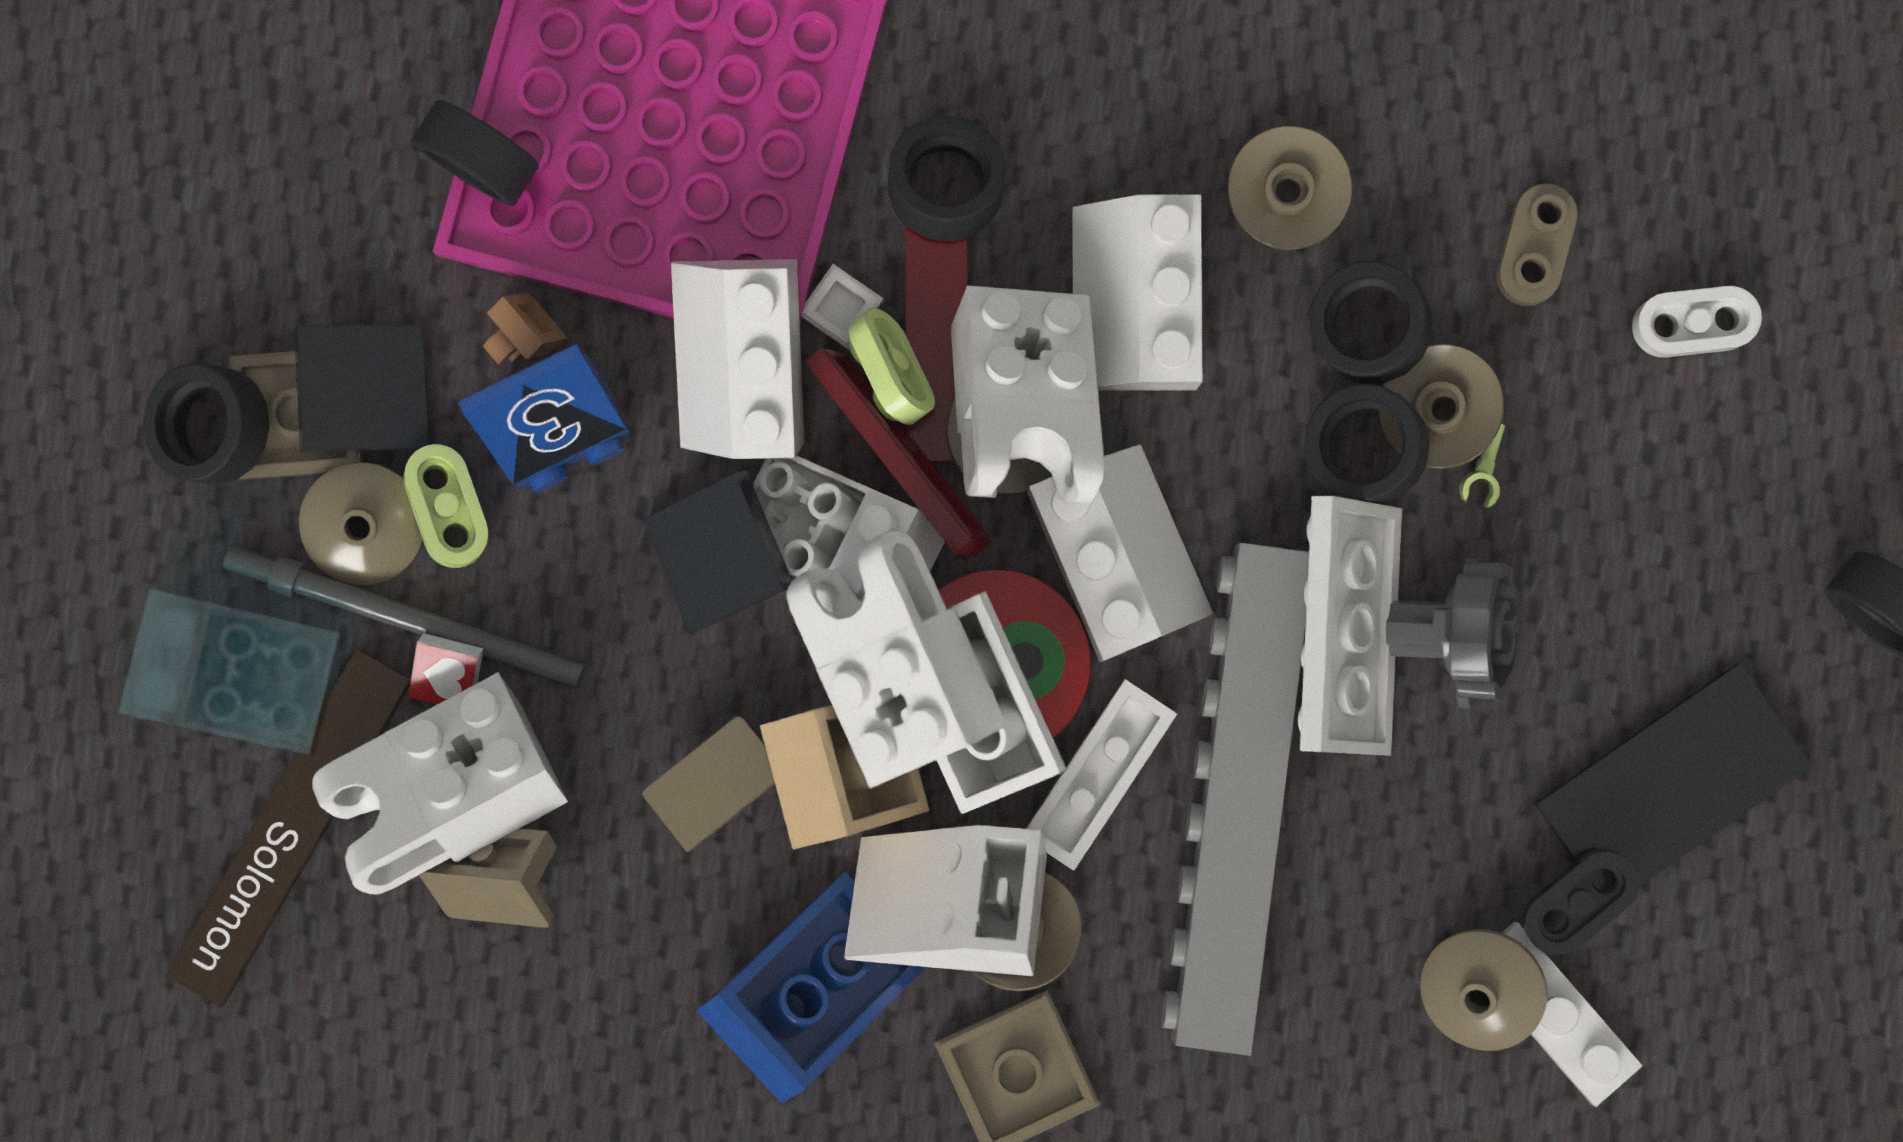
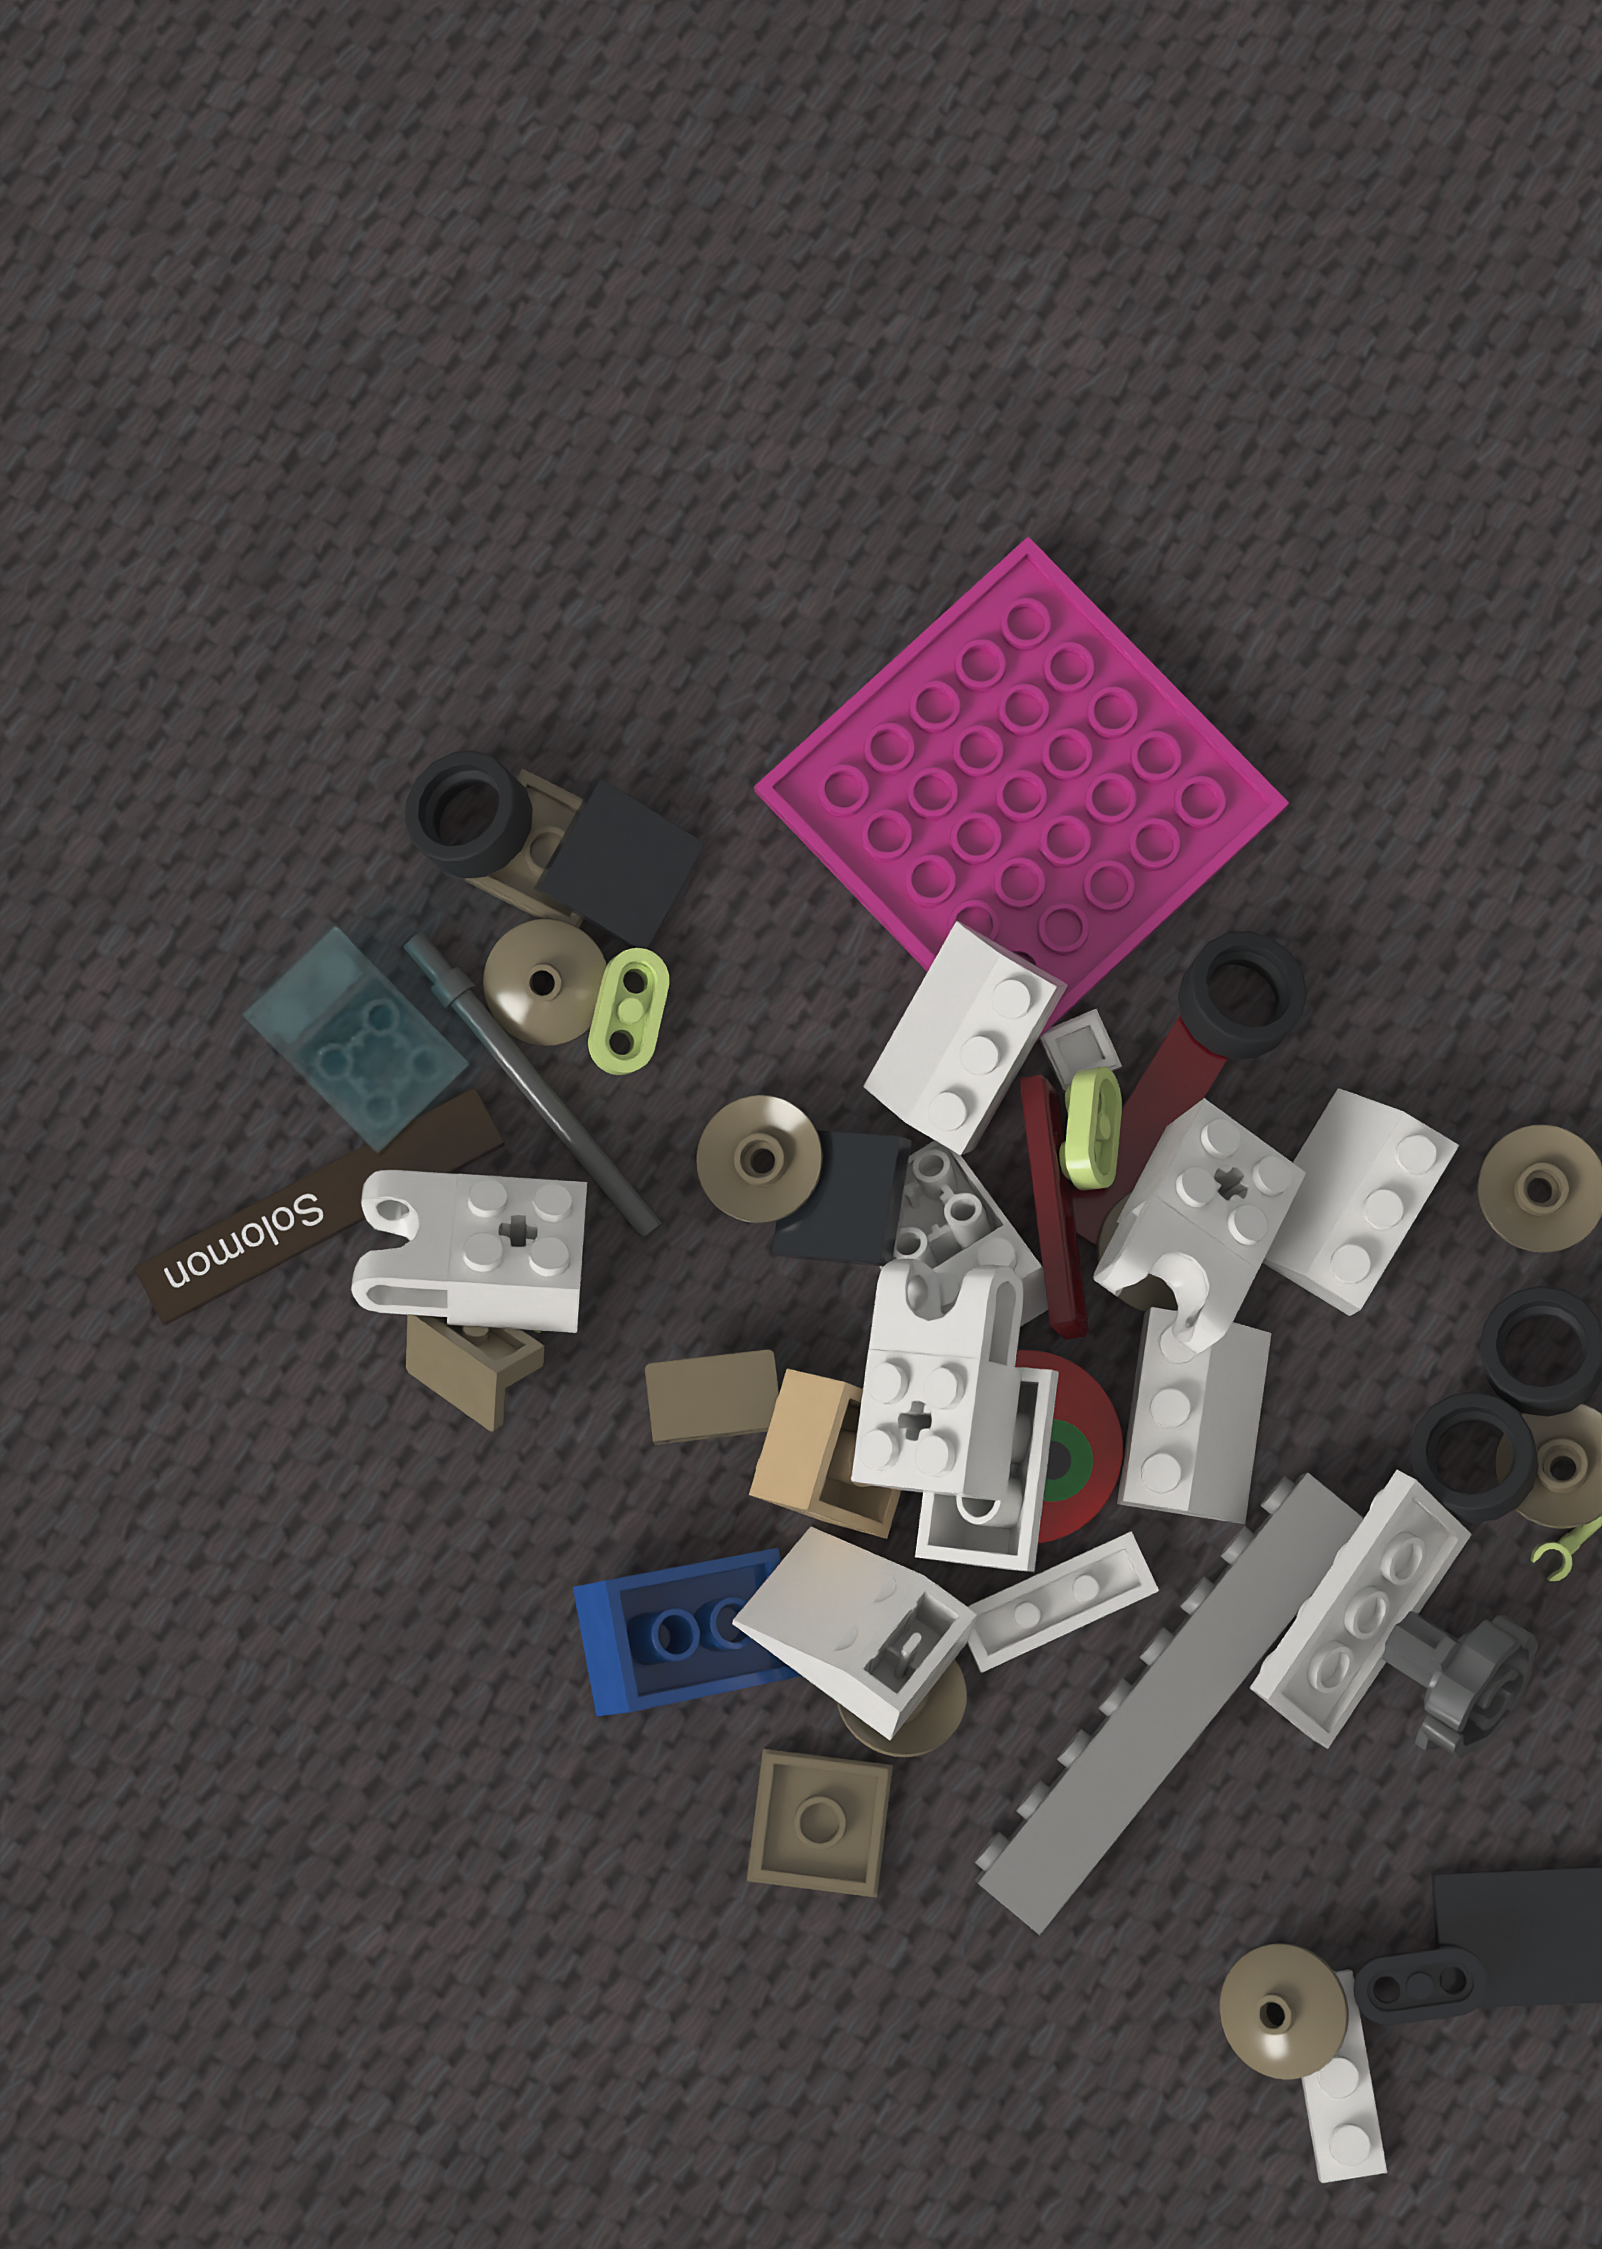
camera: 35 degrees right, 5 degrees down
tile [408,633,484,704] -> none
black tyre [411,100,539,206] -> none
blue slope [458,344,632,493] -> none
medium nougat tile [483,292,568,365] -> none
none -> dark tan dish [696,1095,823,1223]

